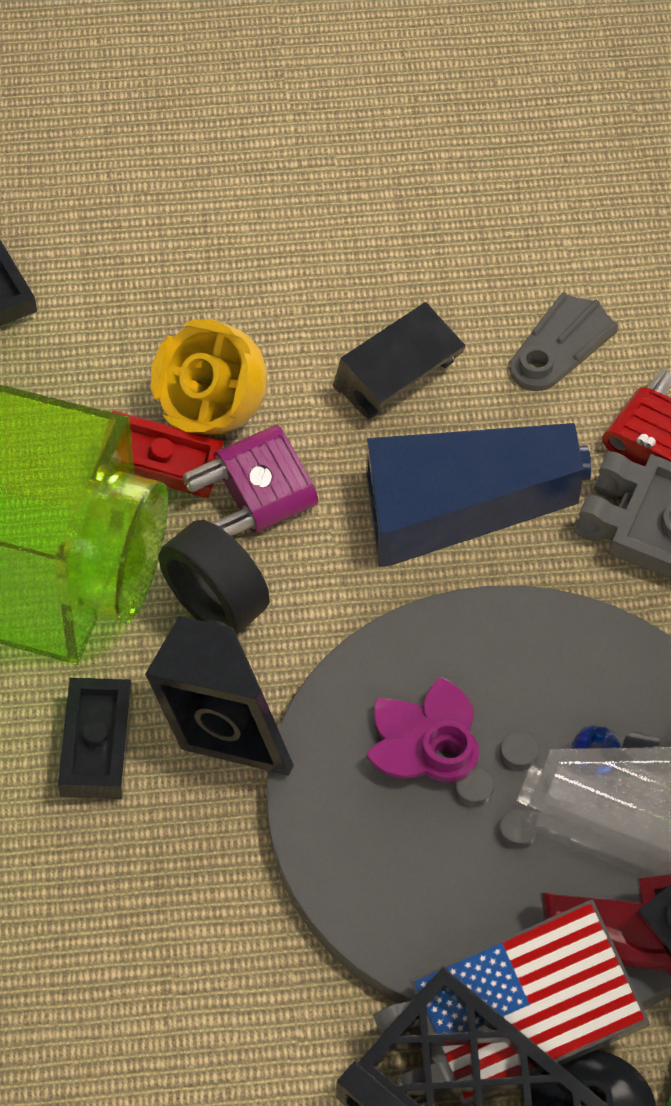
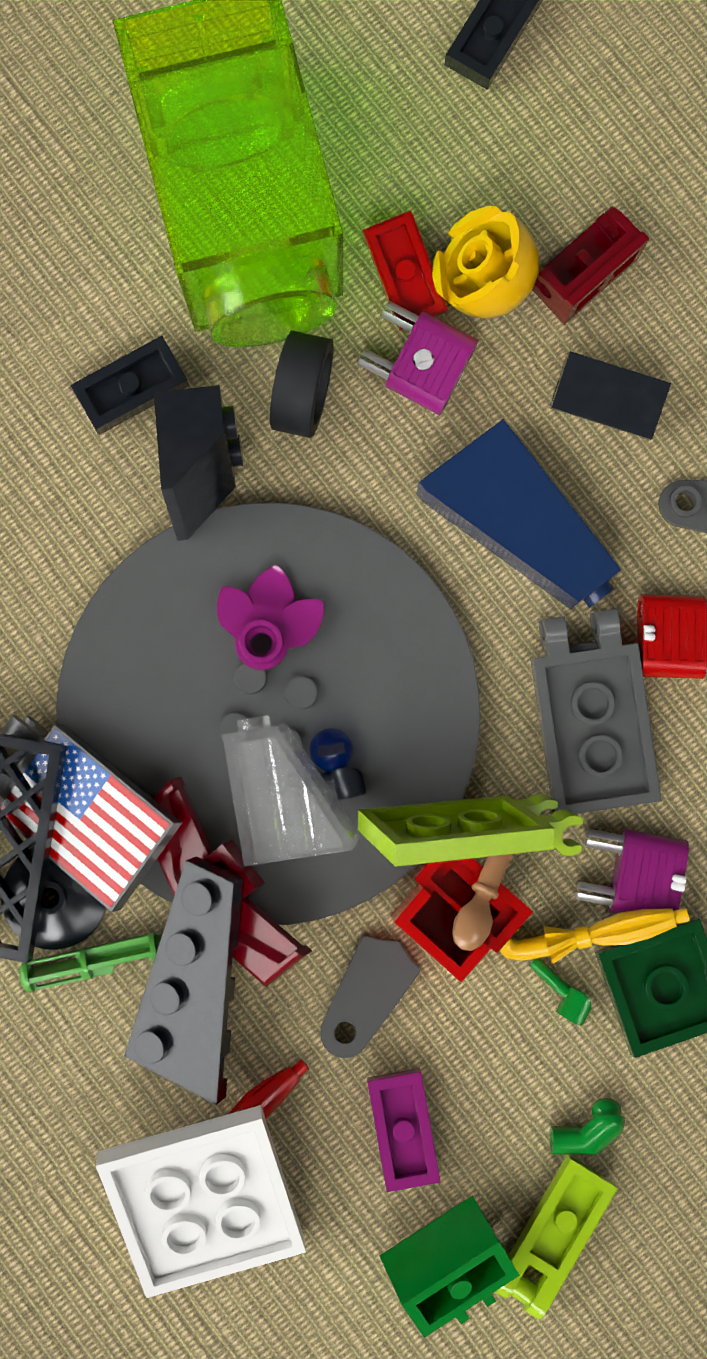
camera: 55 degrees right, 30 degrees up
none -> dark red hinge [532,206,650,325]

